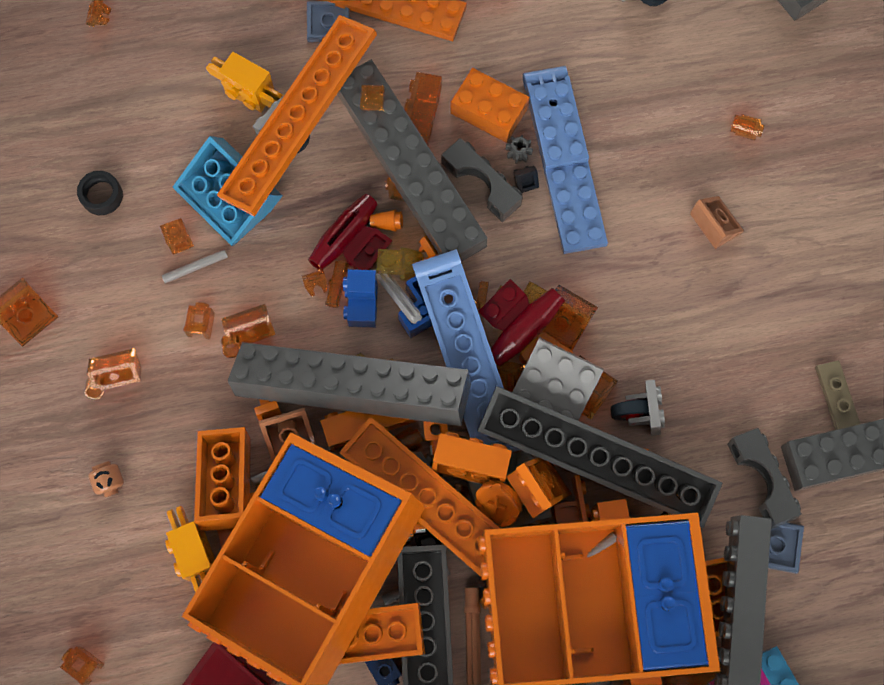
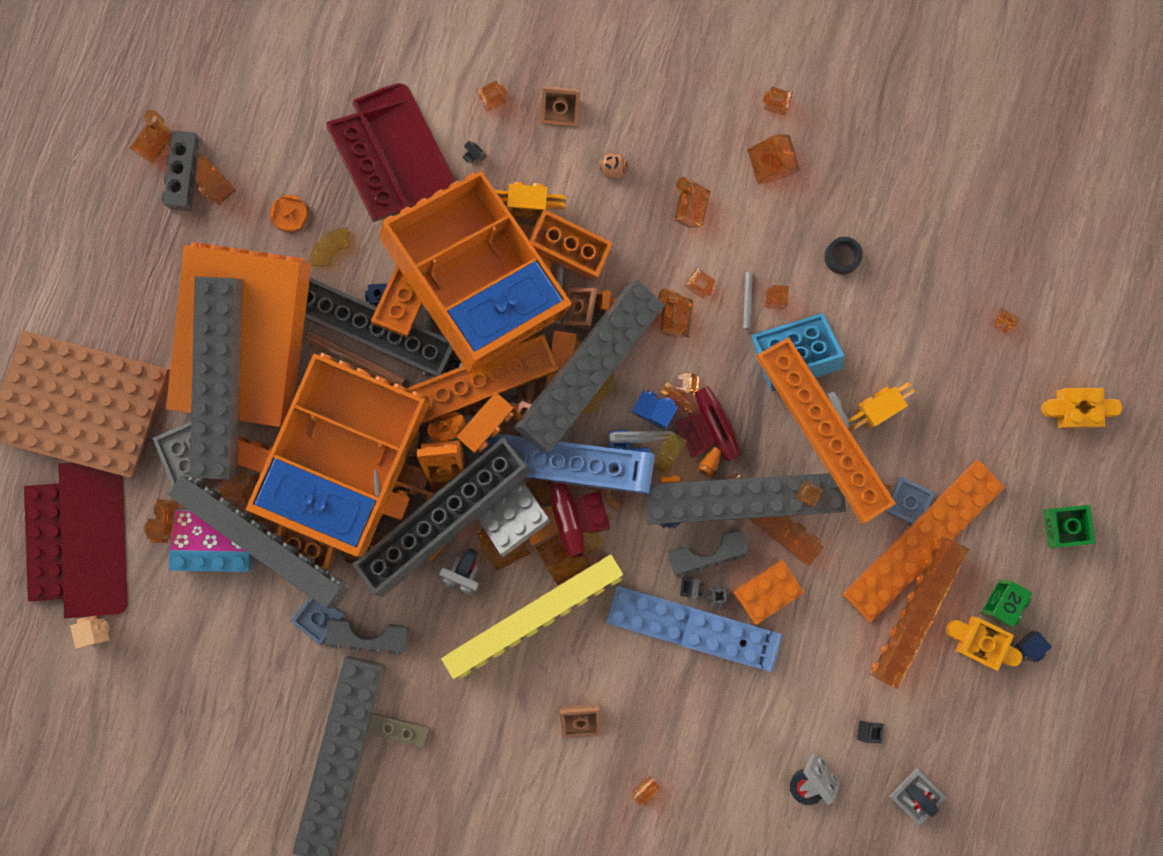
camera: 120 degrees right, 10 degrees up
none -> light yellow brick [441,554,623,679]
none -> black tile [462,141,487,163]
none -> nougat slope [541,87,581,127]

